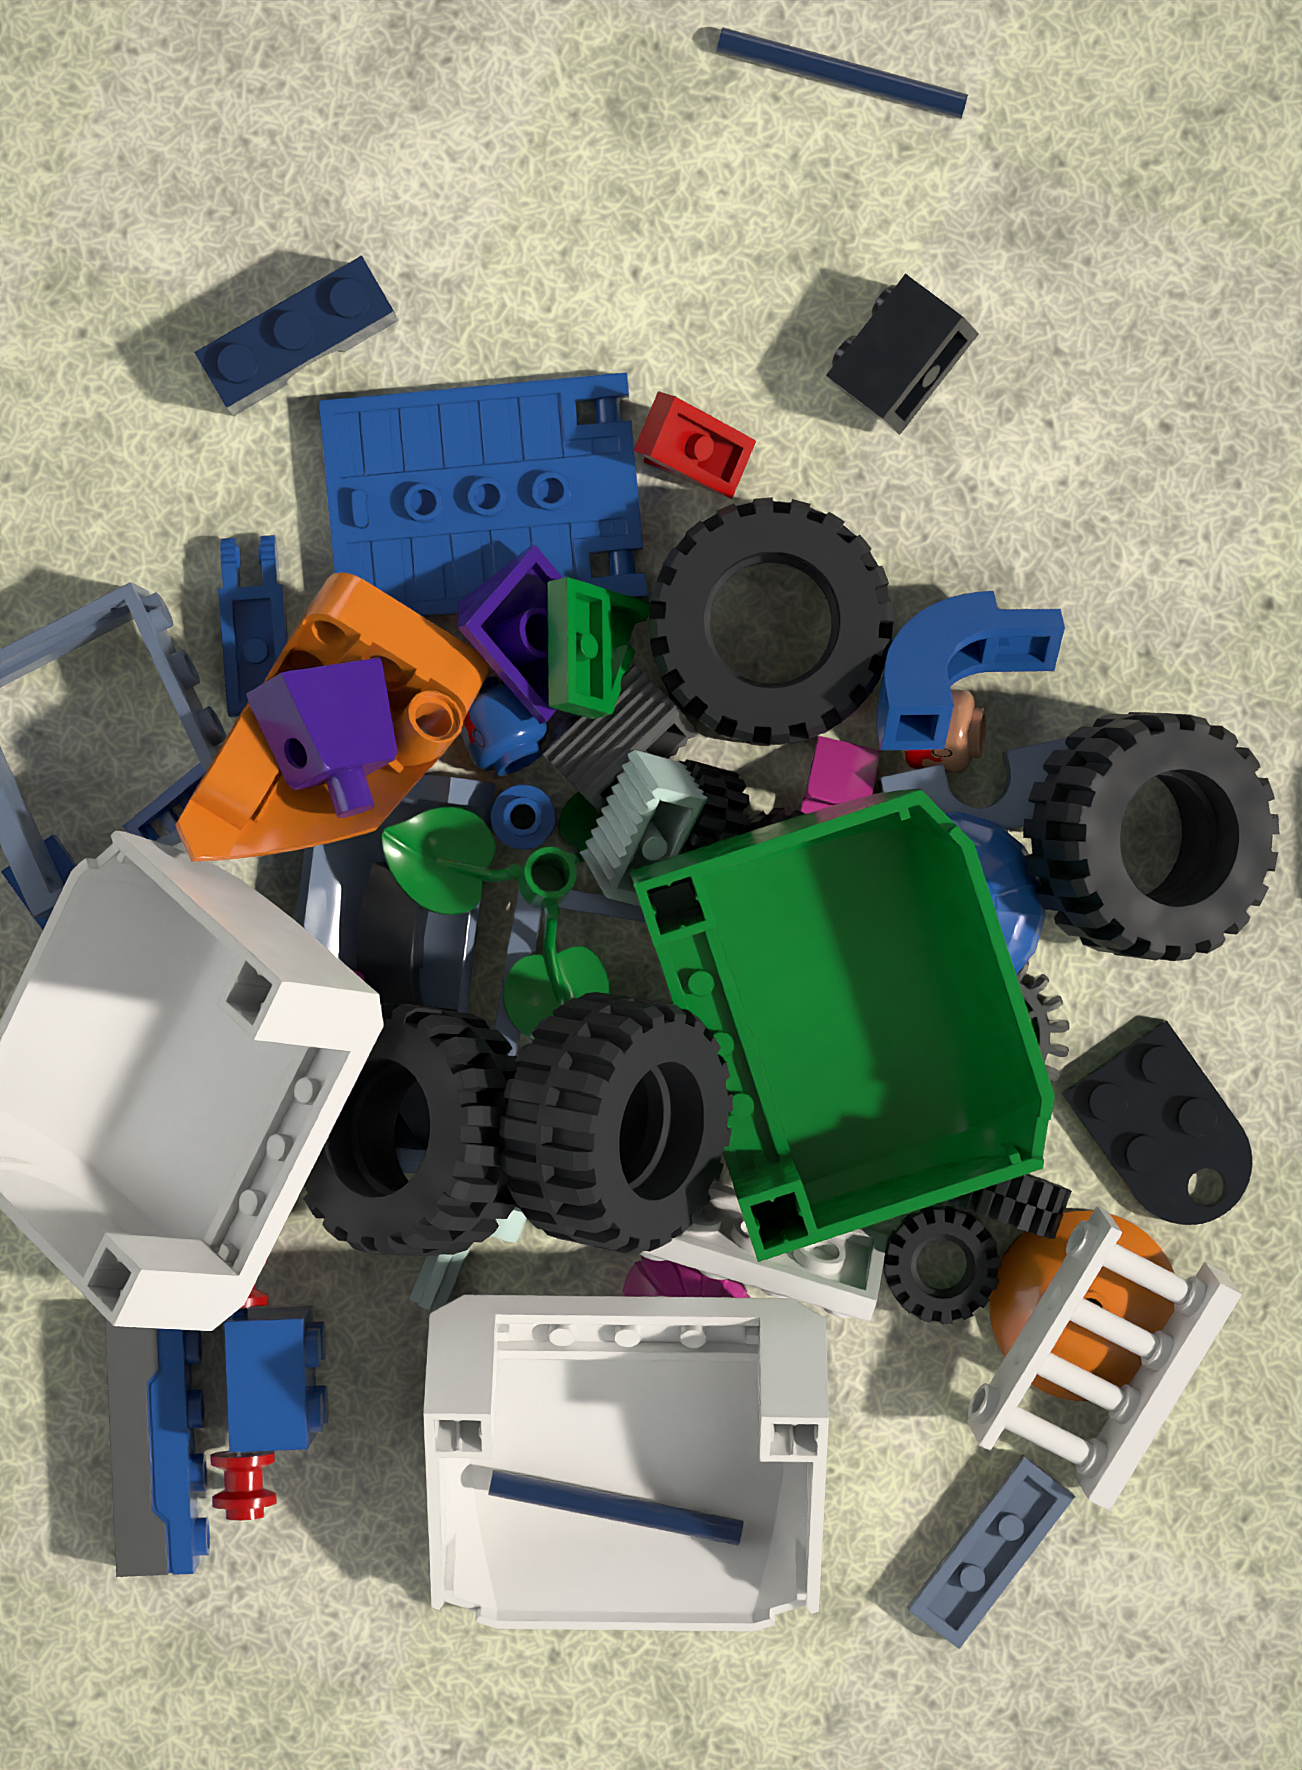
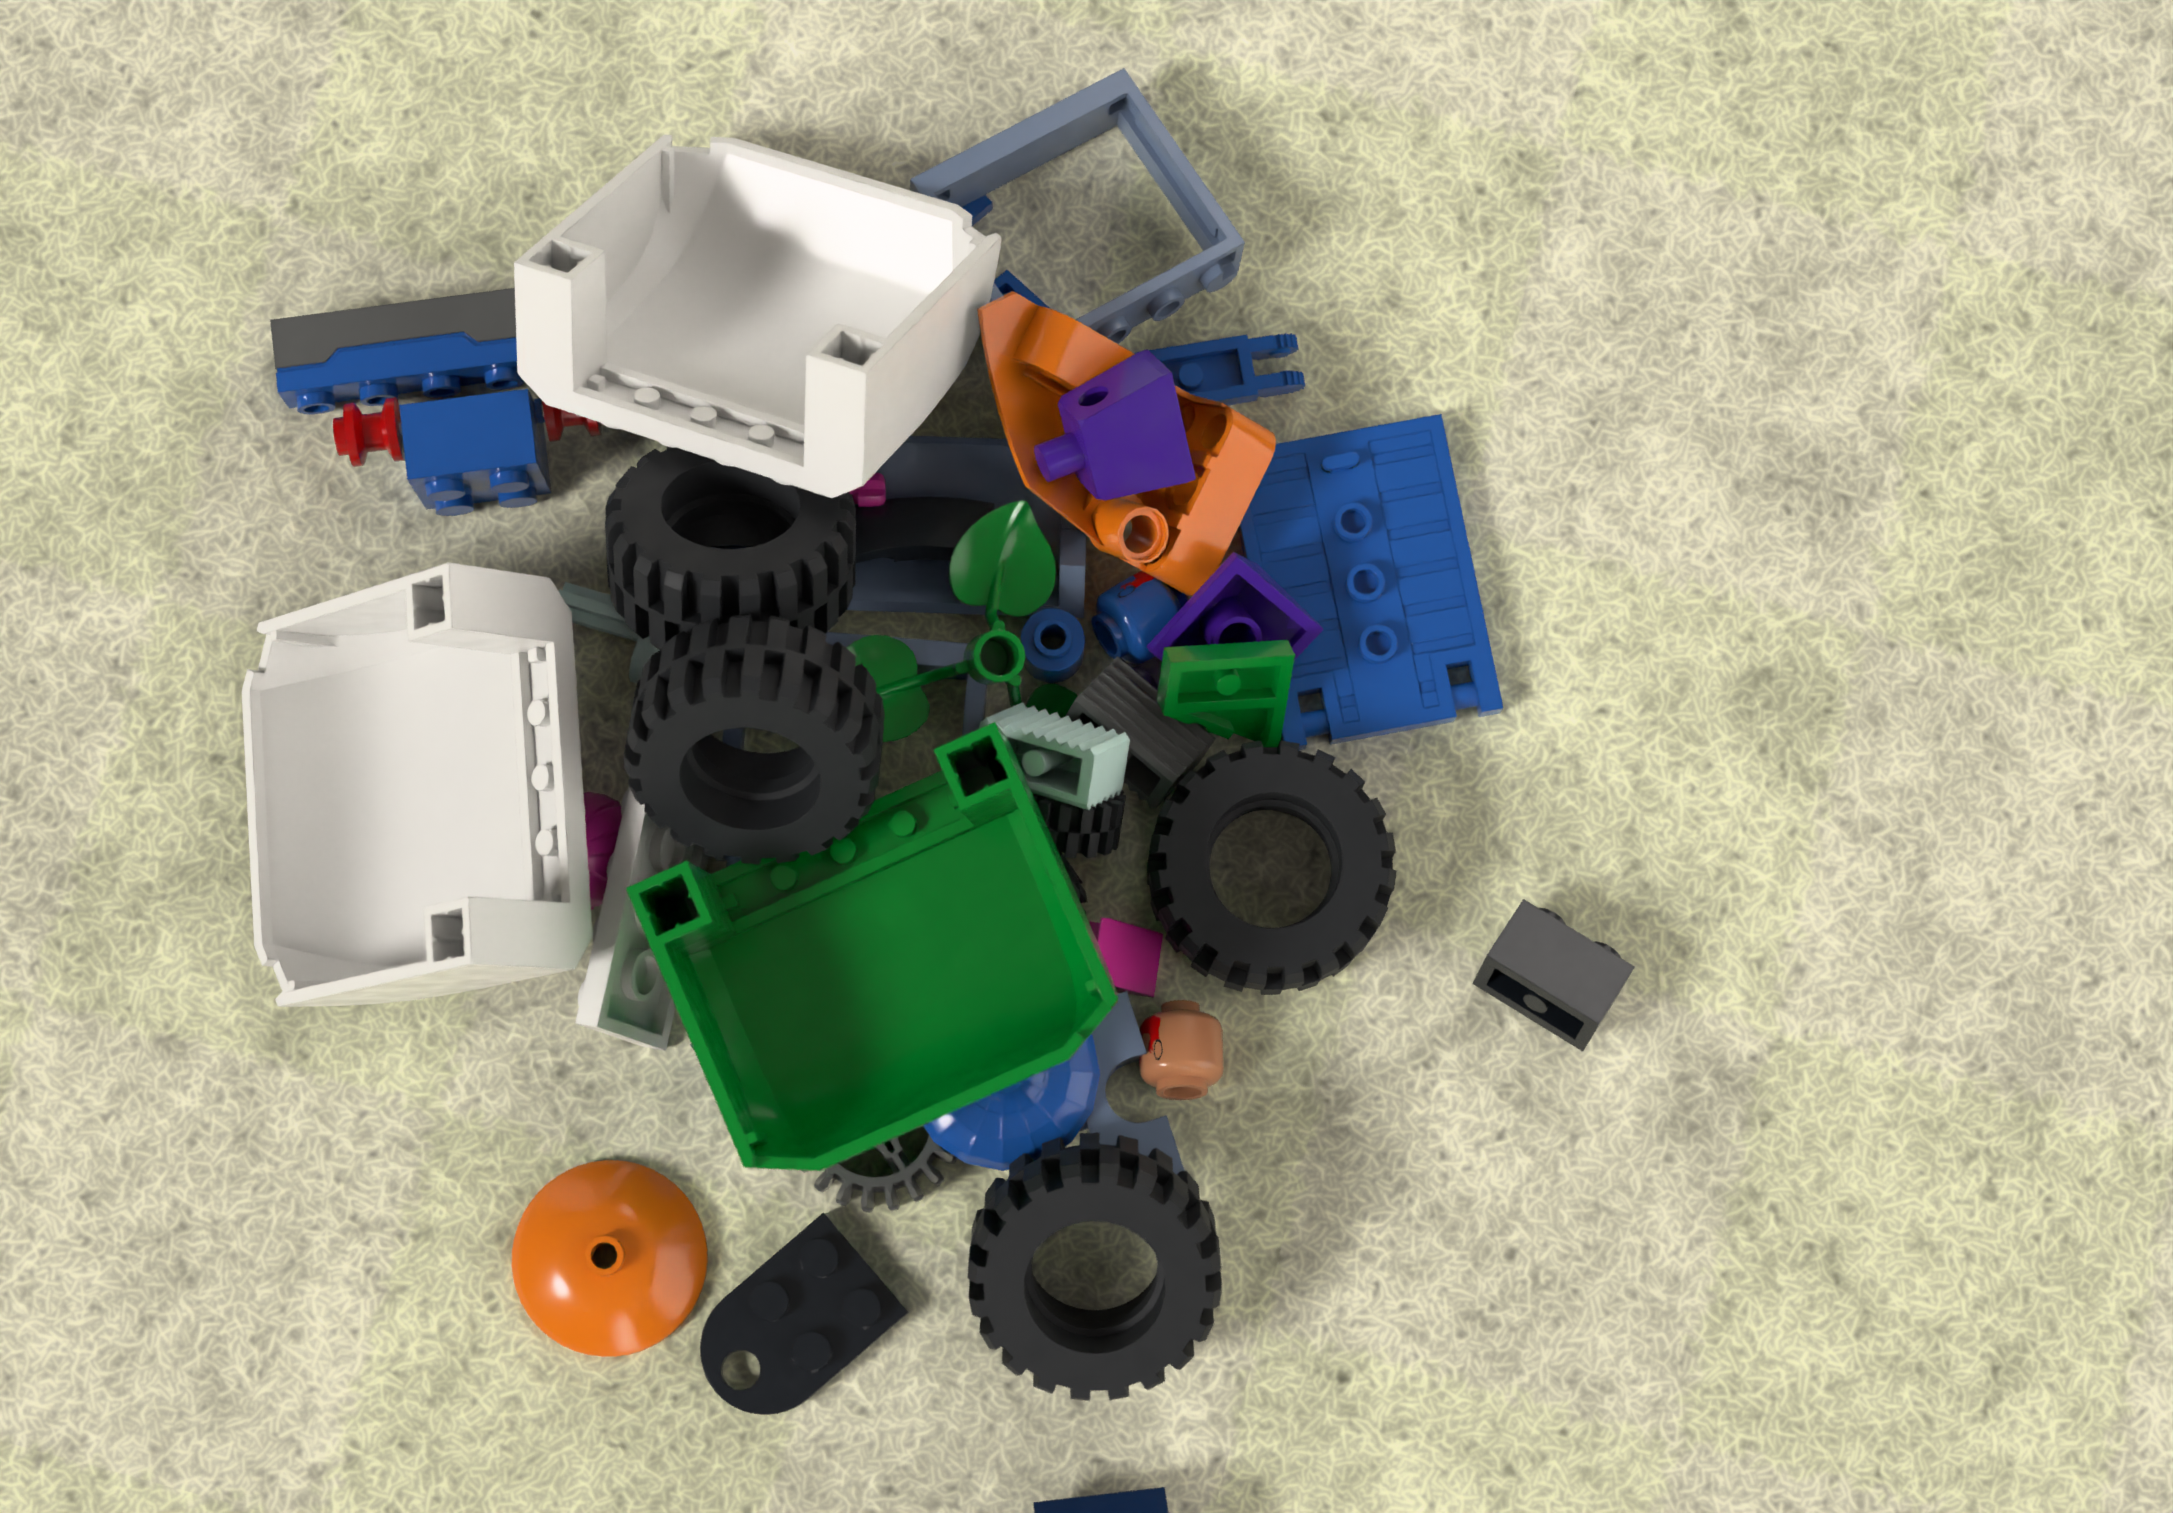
camera: 80 degrees right, 10 degrees down
dark blue arch [194,255,398,416] -> none
dark blue bar [488,1470,744,1546] -> none
red slope [633,391,756,499] -> none
dark blue bar [716,27,968,119] -> none
blue arch [876,591,1065,750] -> none
black tyre [884,1205,1001,1324] -> none
sand blue plate [907,1454,1076,1649] -> none
black tyre [946,1173,1072,1239] -> none
white fence [967,1206,1242,1511] -> none

